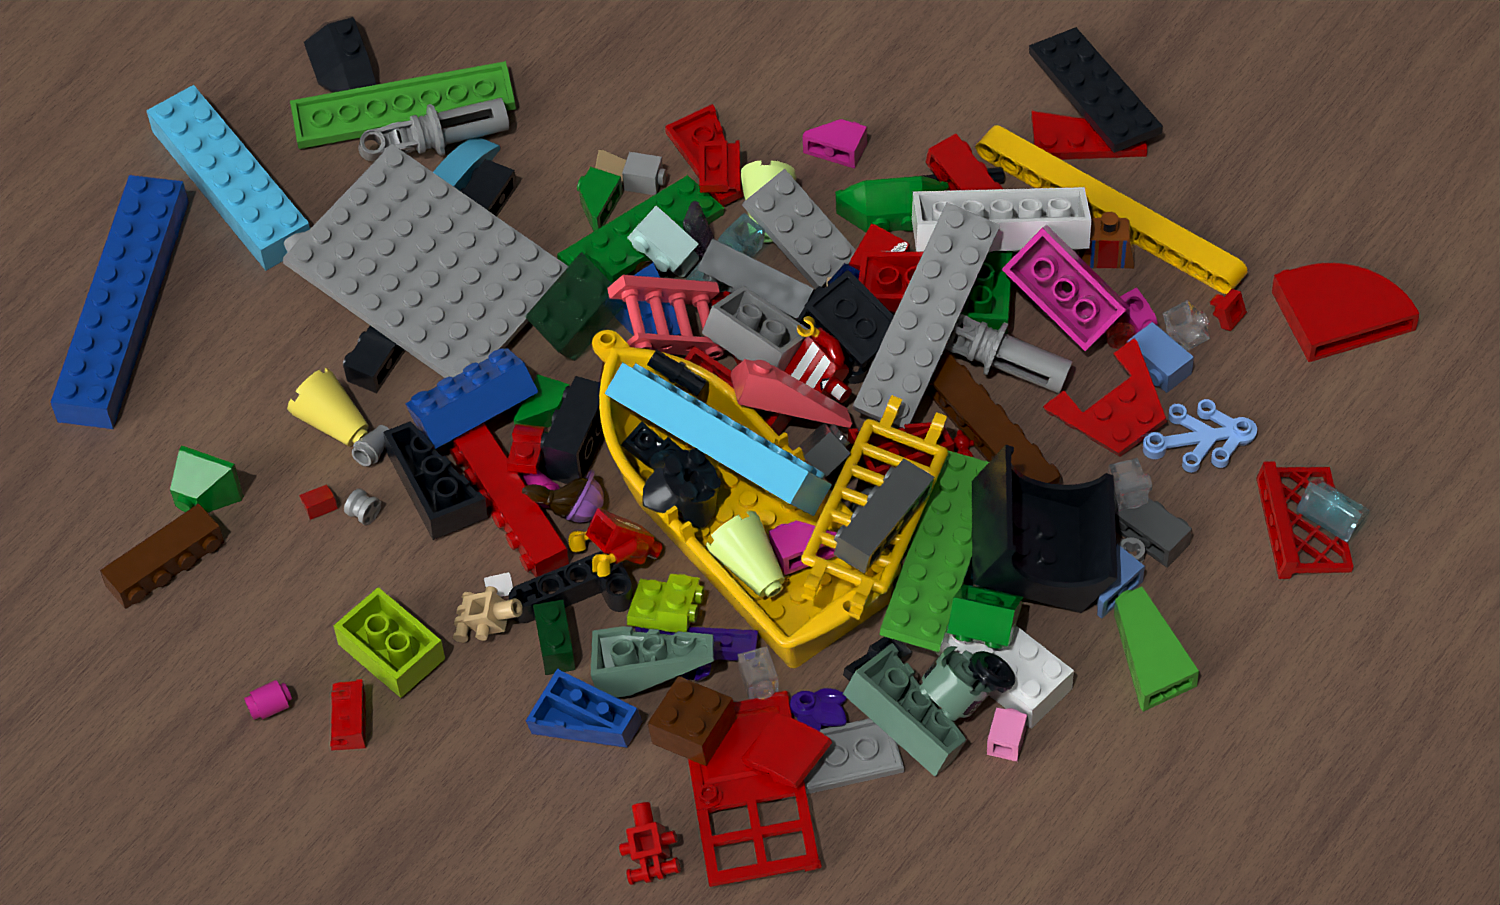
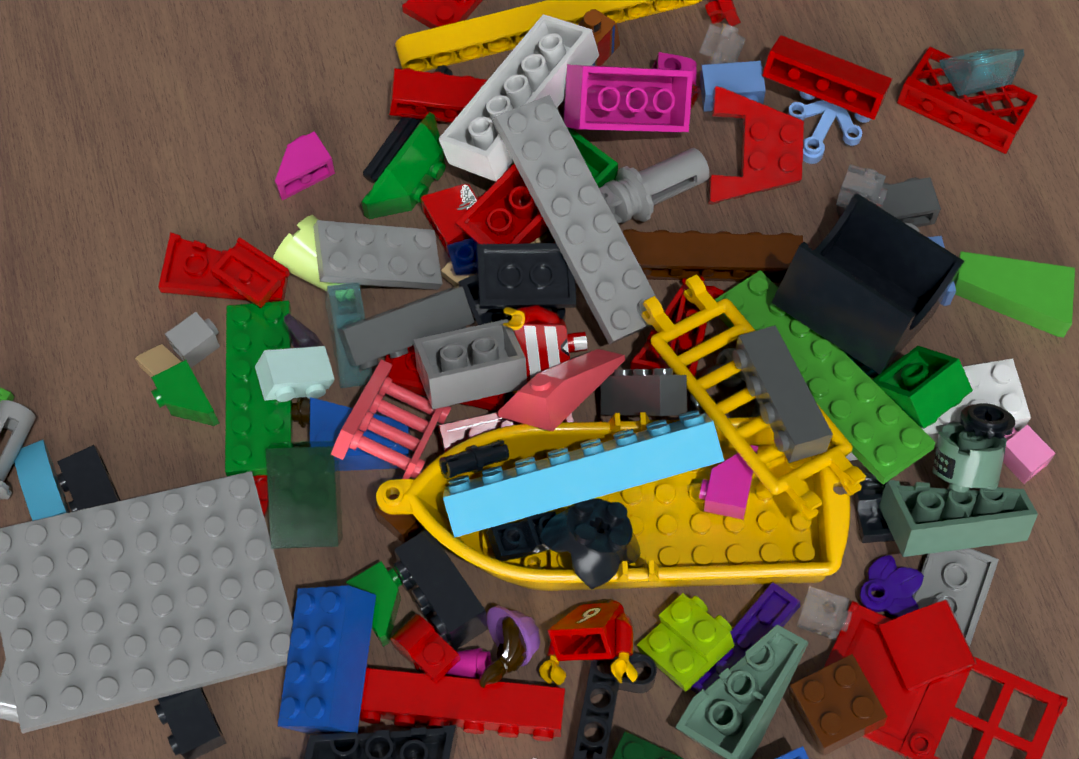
camera: 55 degrees left, 10 degrees up
yellowish green cone [706,511,785,598] -> none
none -> red brick [762,35,893,120]

